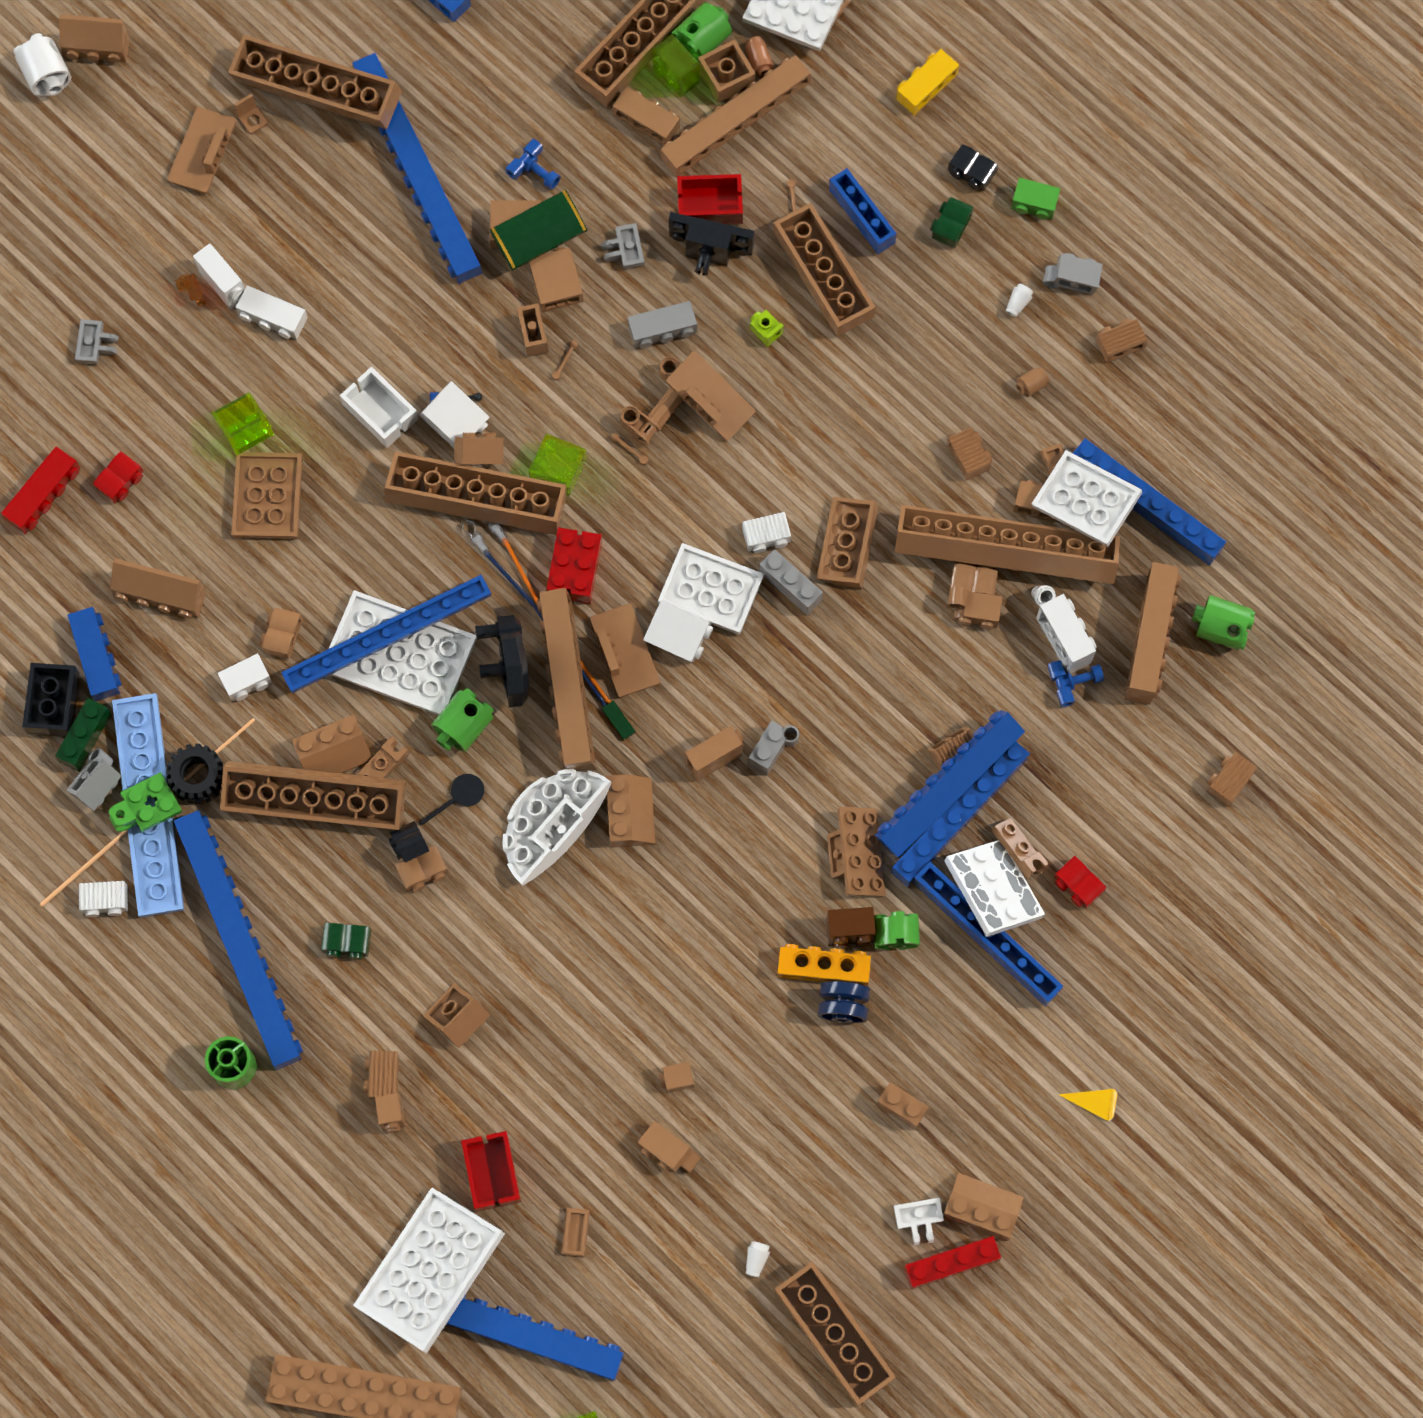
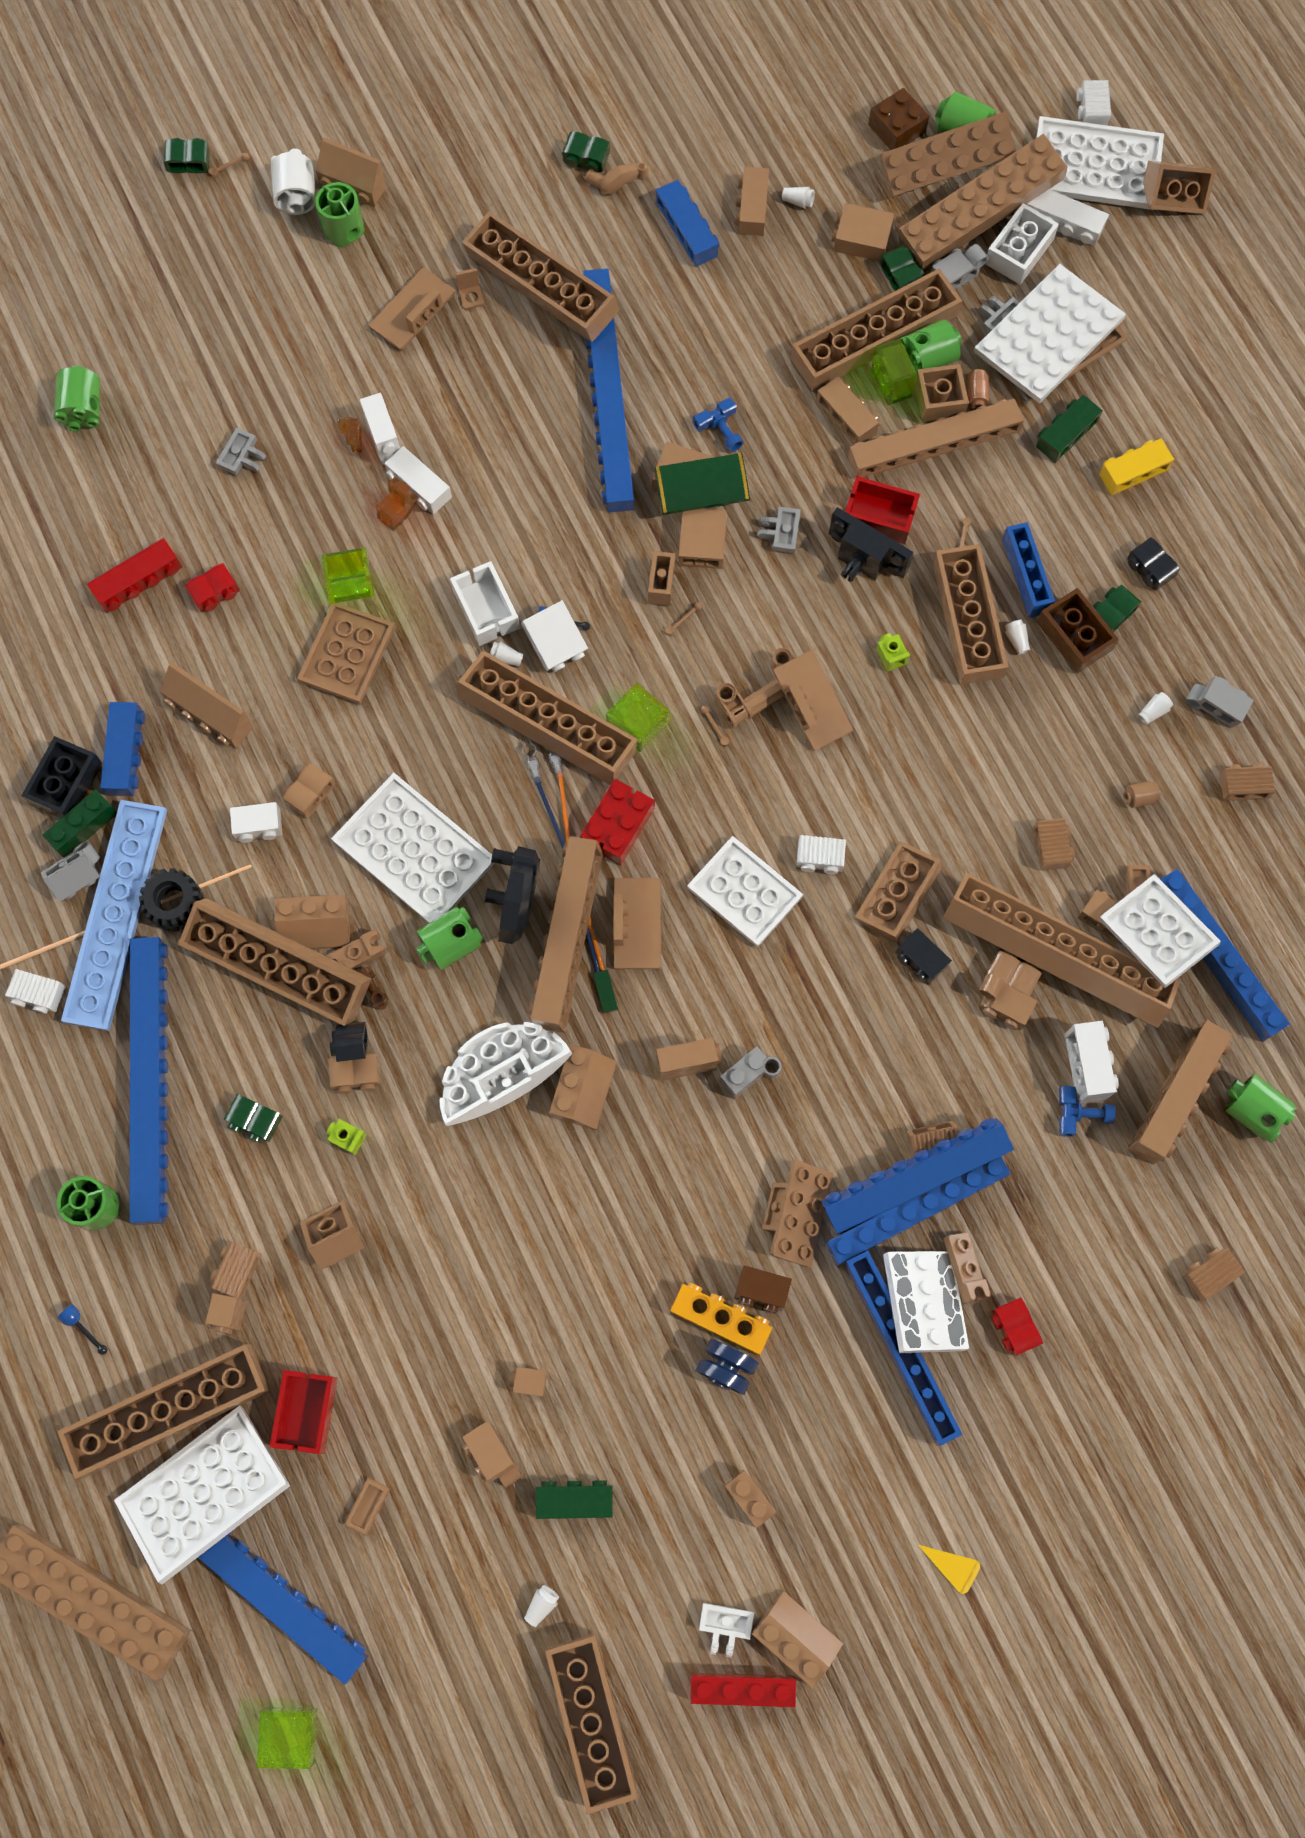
camera: 20 degrees right, 0 degrees up
bright green plate [109,772,182,833] -> none
blue plate [281,574,492,694] -> none
black piece [419,774,484,825] -> none
medium nougat brick [454,432,504,464] -> none
light grey brick [628,301,697,349] -> none
white brick [643,599,713,662] -> none
light grey brick [759,549,823,615] -> none
bright green brick [874,911,920,950] -> none
bright green brick [1011,178,1061,220] -> none
white cone [1031,585,1056,606] -> none
none -> medium nougat brick [57,1344,270,1479]
none -> hinge [58,1304,108,1355]
none -> bright green cylinder [315,182,365,247]
none -> lime brick [326,1119,367,1156]
none -> reddish brown bar [358,967,389,1010]
none -> clear orange brick [376,477,417,531]
none -> white cone [490,641,524,667]
none -> dark green brick [536,1480,613,1519]
none -> black brick [895,928,952,985]
none -> white cone [1005,619,1031,655]
none -> dark green brick [1036,394,1103,463]
none -> reddish brown brick [1037,588,1119,674]

